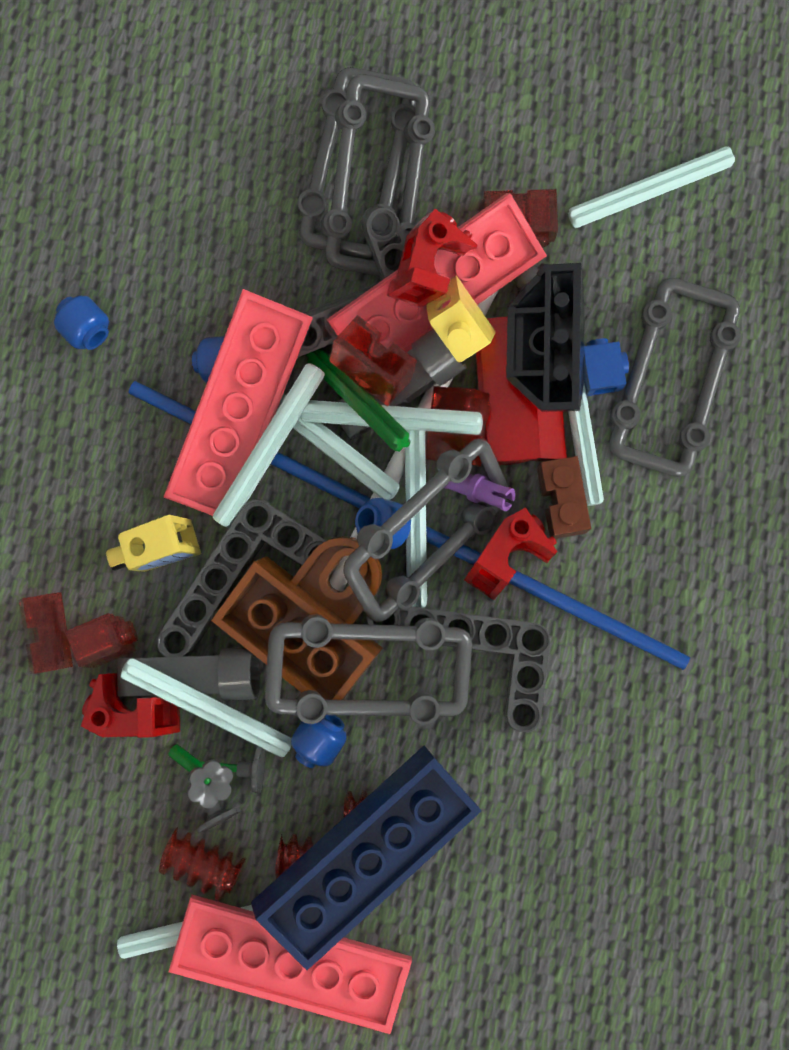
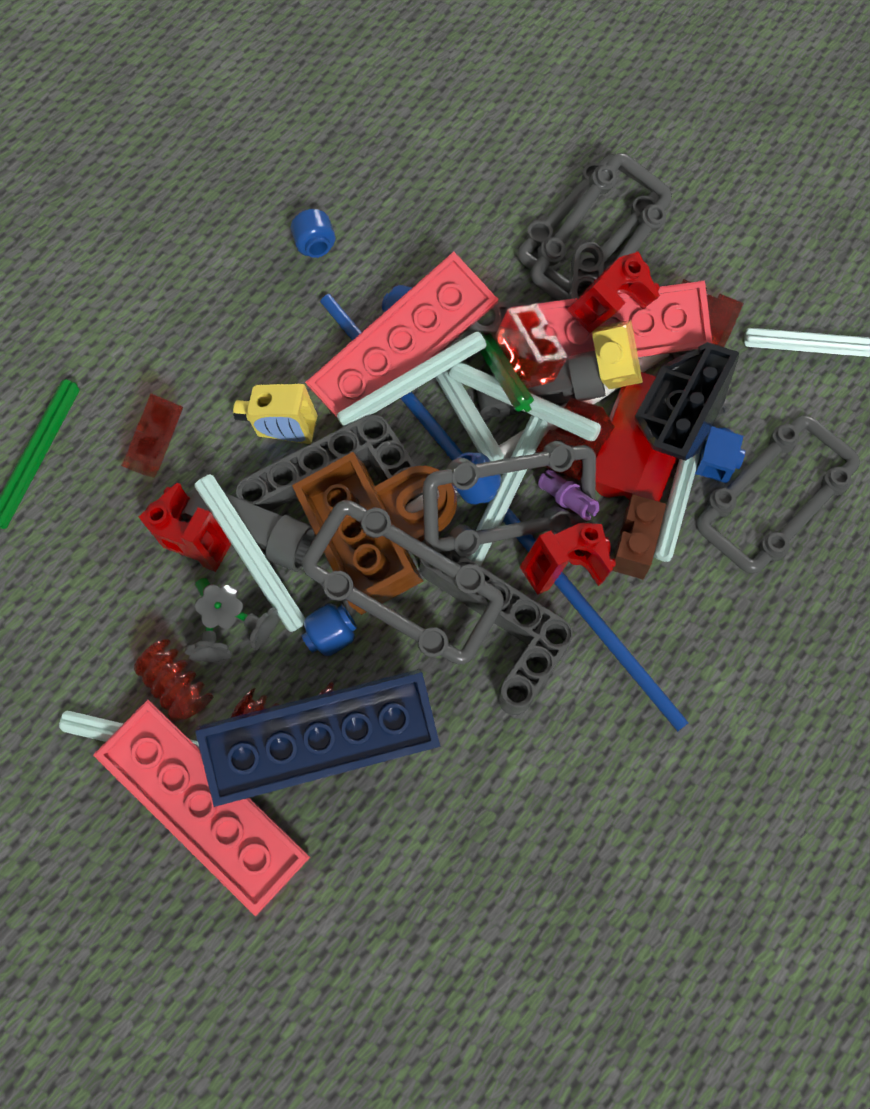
camera: 20 degrees right, 15 degrees down
clear red brick [65,613,138,668] -> none

